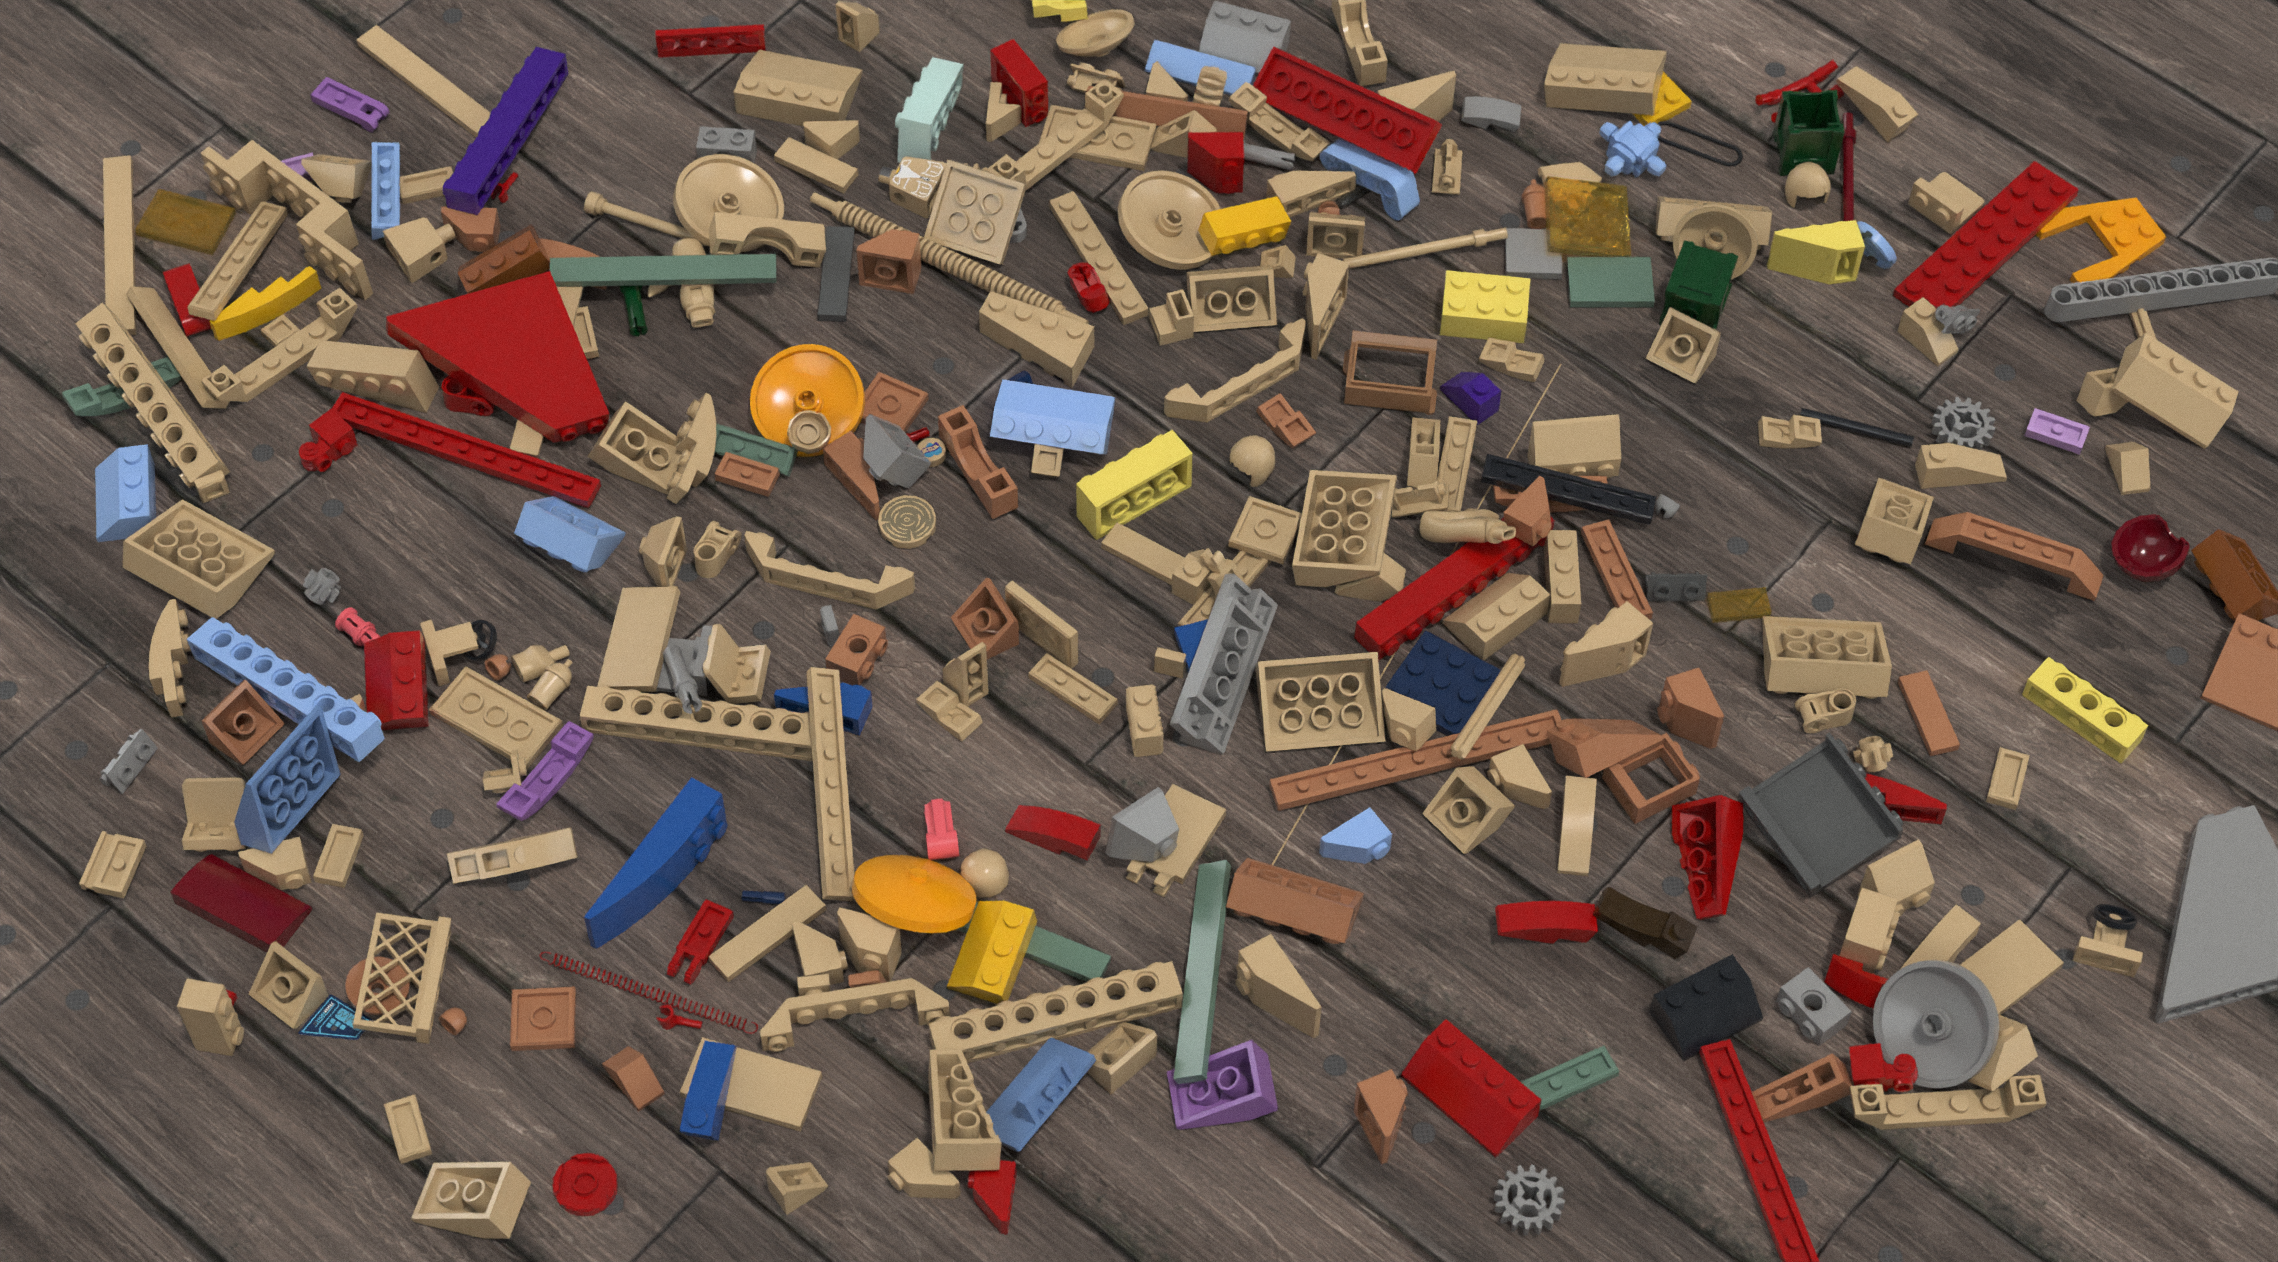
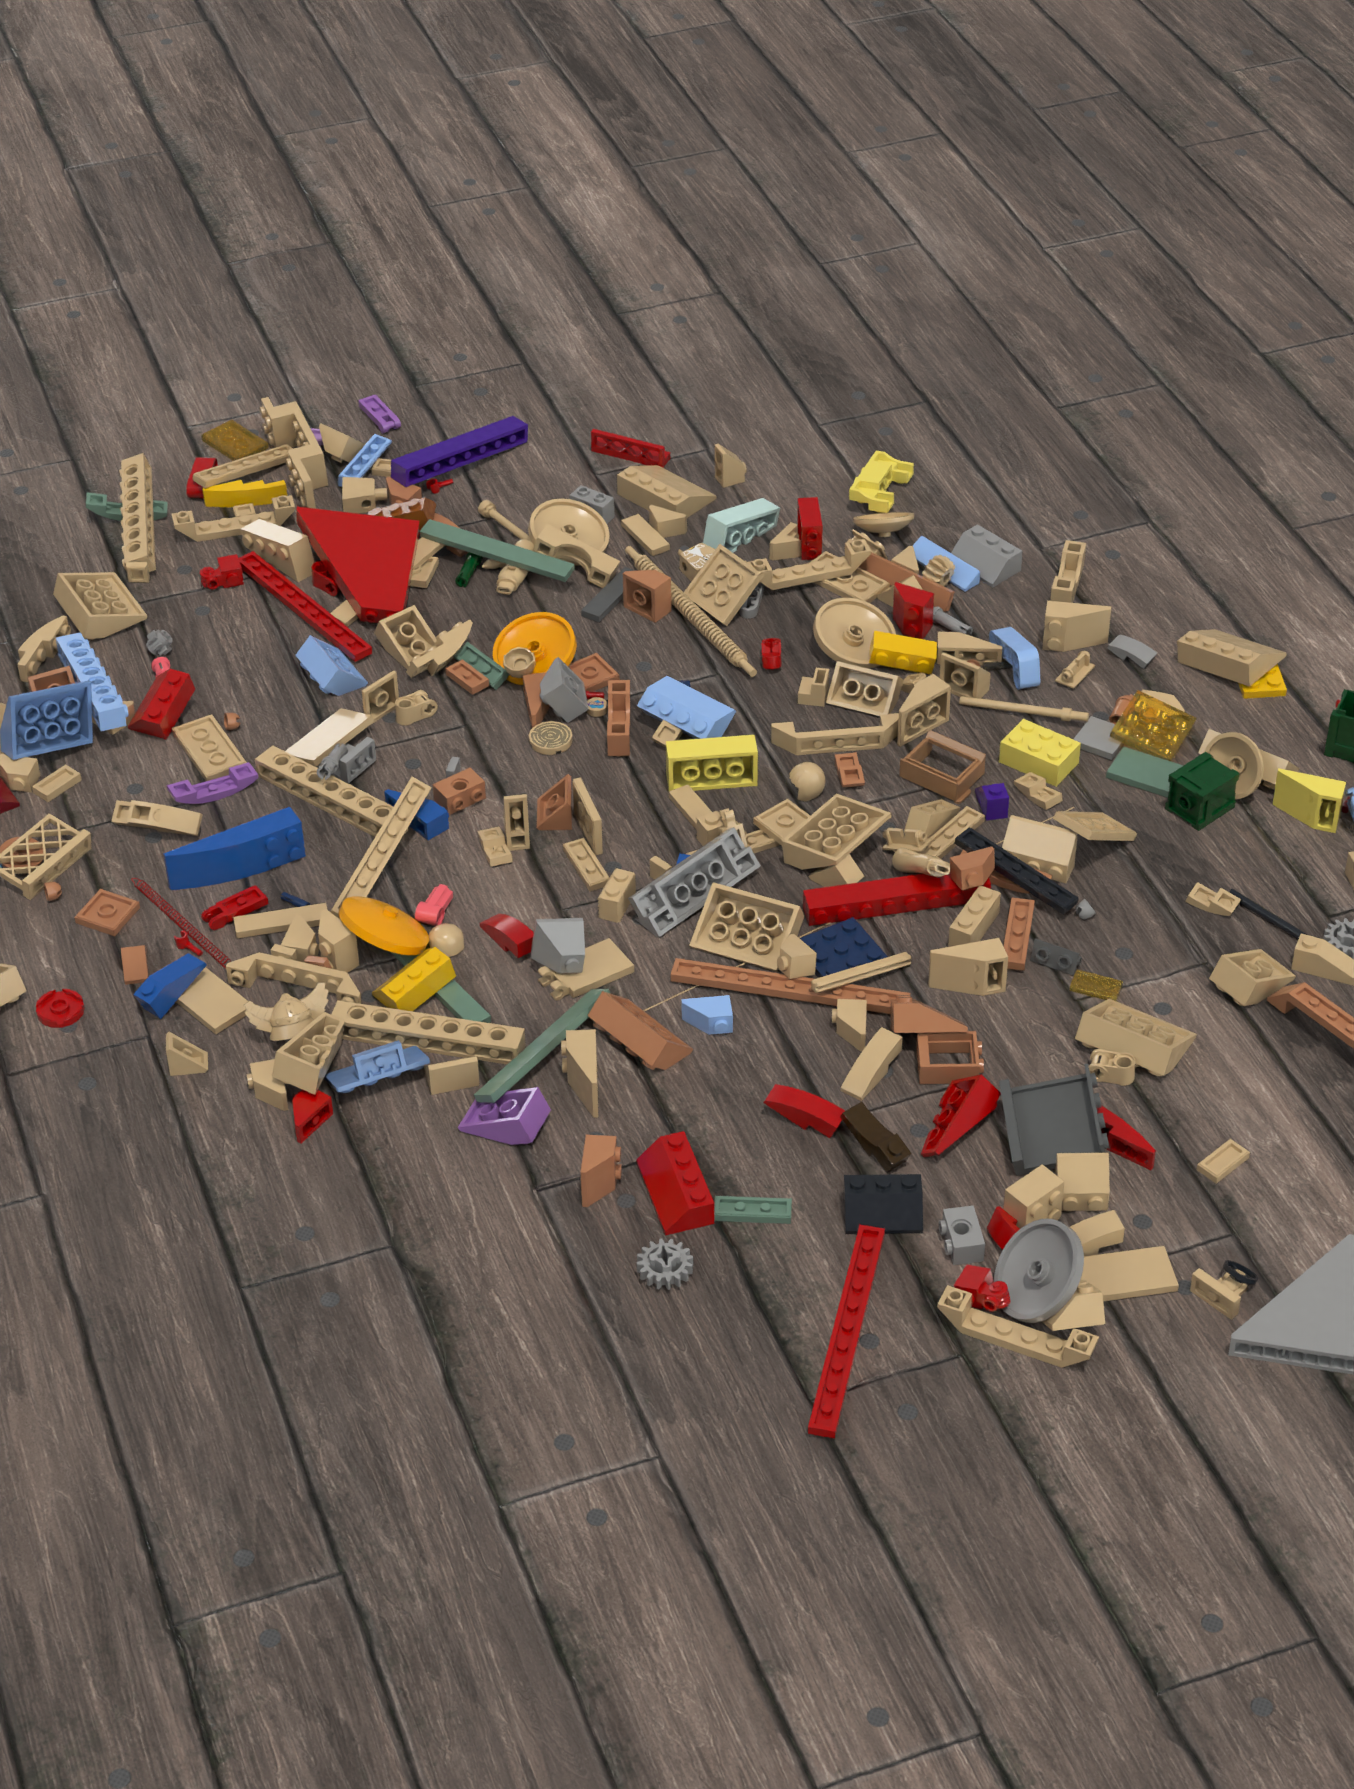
camera: 30 degrees right, 15 degrees down
light blue slope [95,444,156,542] -> none
tan tile [103,155,137,335] -> none
tan tile [126,286,230,409] -> none
tan tile [356,25,490,137] -> none
tan piece [420,620,497,686] -> none
tan bracket [483,750,527,793] -> none
tan piece [511,645,570,683] -> none
tan piece [527,659,572,711] -> none
tan bracket [703,624,771,704] -> none
tan slope [744,531,915,610] -> none
tan wedge [979,291,1094,388] -> none
tan plate [1049,191,1149,325] -> none
tan slope [1229,82,1330,161] -> none
red plate [1252,46,1442,174] -> none
tan slope [1422,766,1515,854] -> none
tan slope [1442,573,1551,661] -> none
light blue piece [1599,120,1666,178] -> none
tan slope [1645,308,1721,384] -> none
black piece [1657,121,1743,166] -> none
nougat slope [1657,668,1724,749] -> none
nougat slope [1752,1053,1854,1123] -> none
tan hair [1785,162,1831,208] -> none
tan gear [1853,736,1893,772] -> none
nougat tile [1898,670,1960,756] -> none
light yellow brick [2022,657,2148,764] -> none
none -> tan helmet [243,982,329,1041]
none -> tan tile [1053,811,1137,841]

